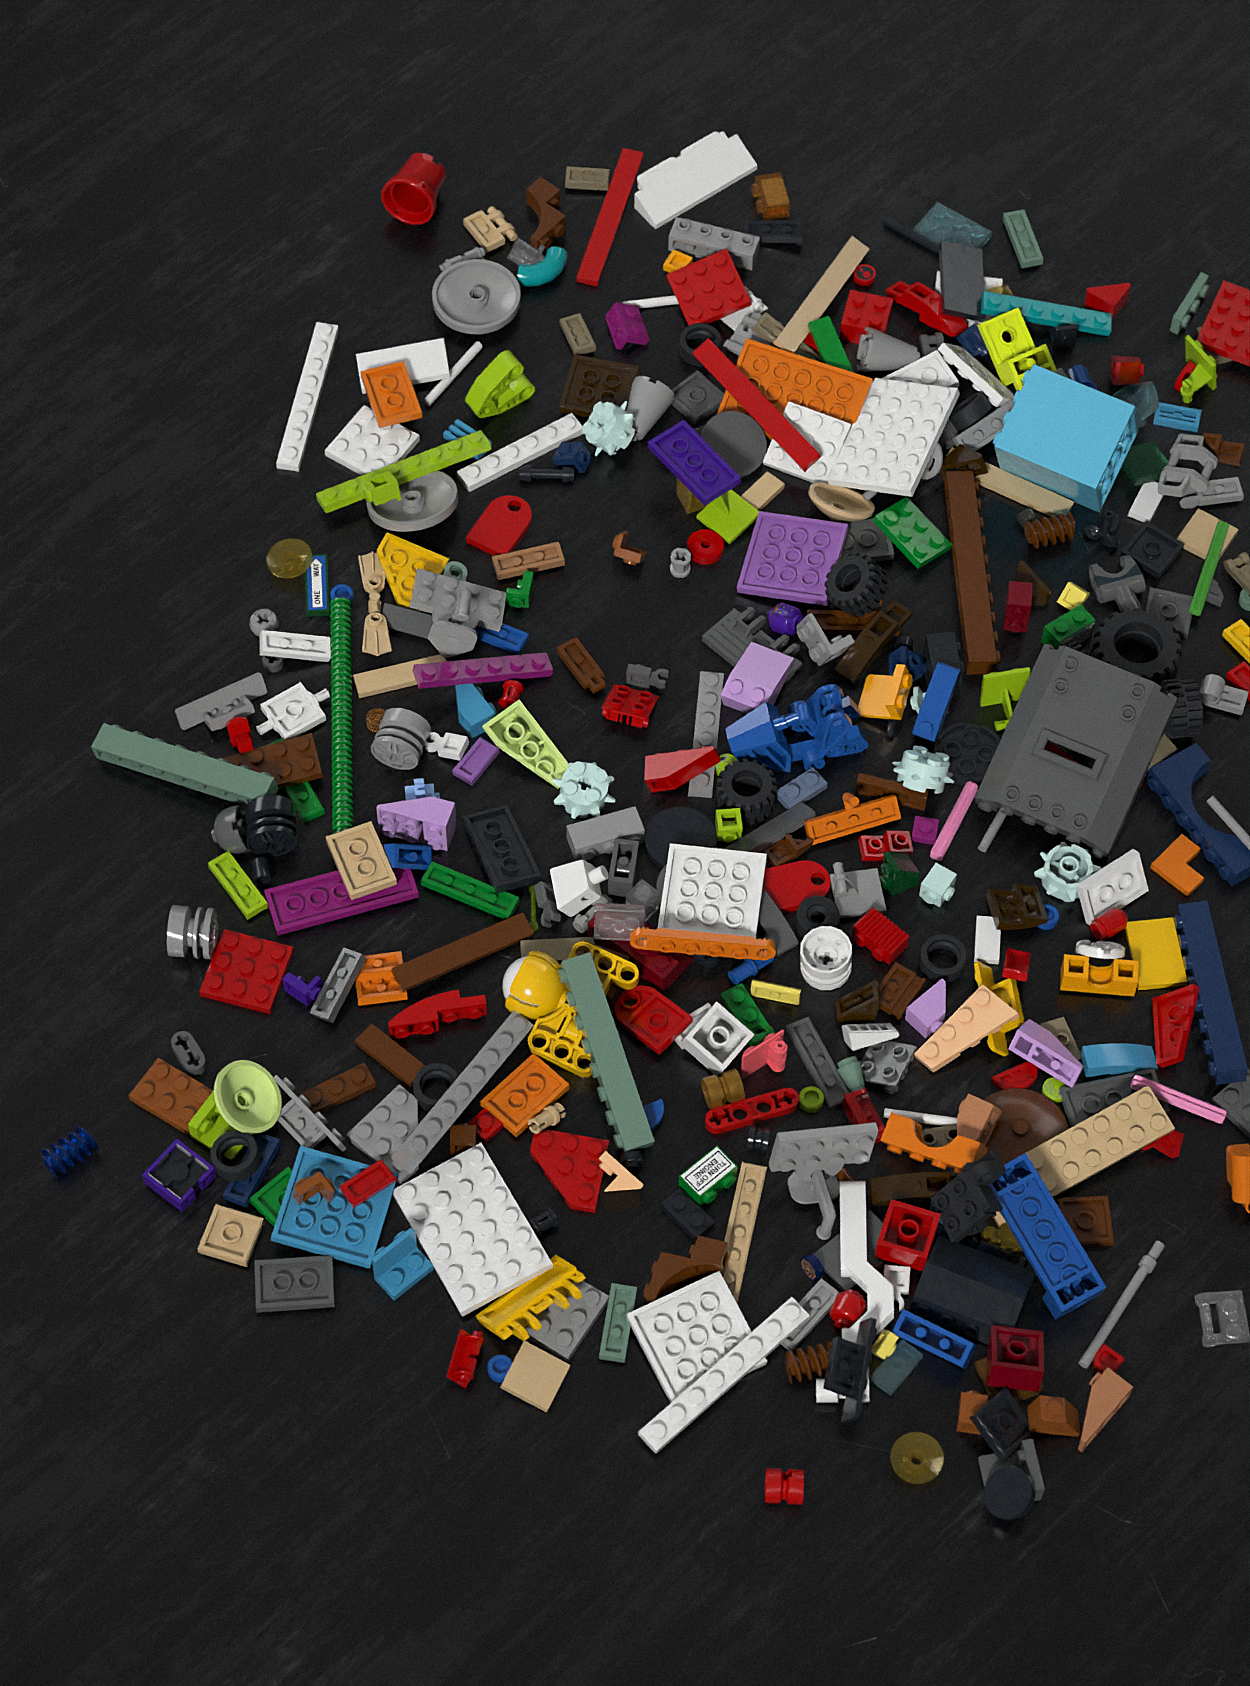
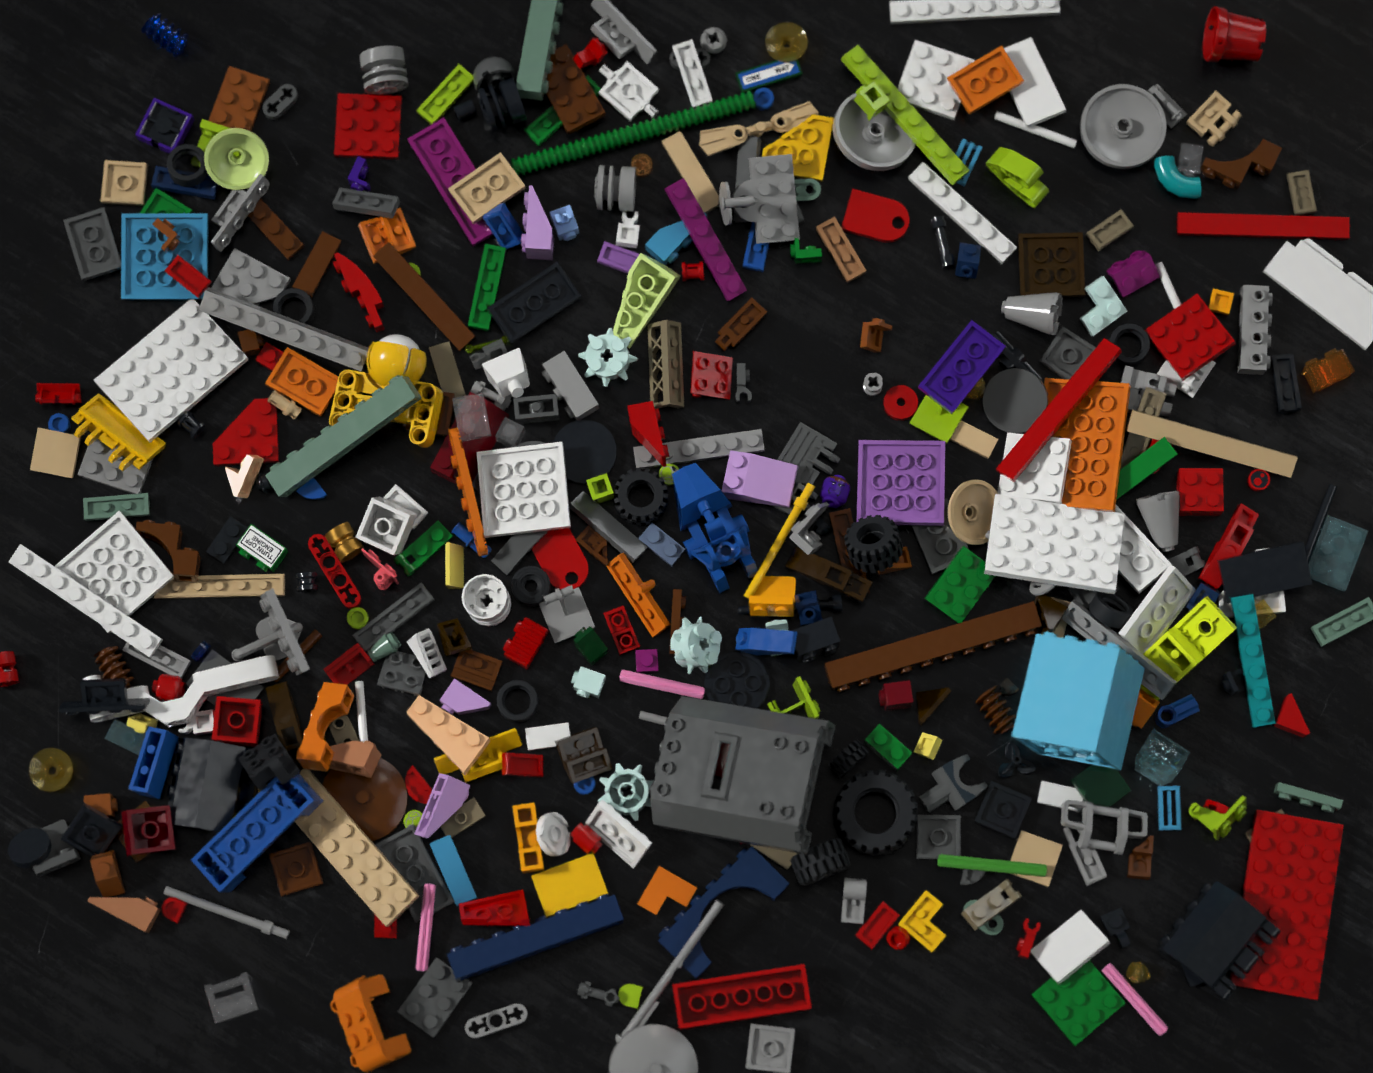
camera: 80 degrees right, 20 degrees up
dark azure bracket [372,1228,434,1301] -> none
light aqua brick [582,401,635,456] -> none
red tile [615,985,693,1055] -> none
red slope [1110,355,1144,385] -> none
none -> dark tan fence [648,320,684,409]
none -> yellow bar [744,483,815,599]
none -> light aqua plate [1079,276,1127,336]

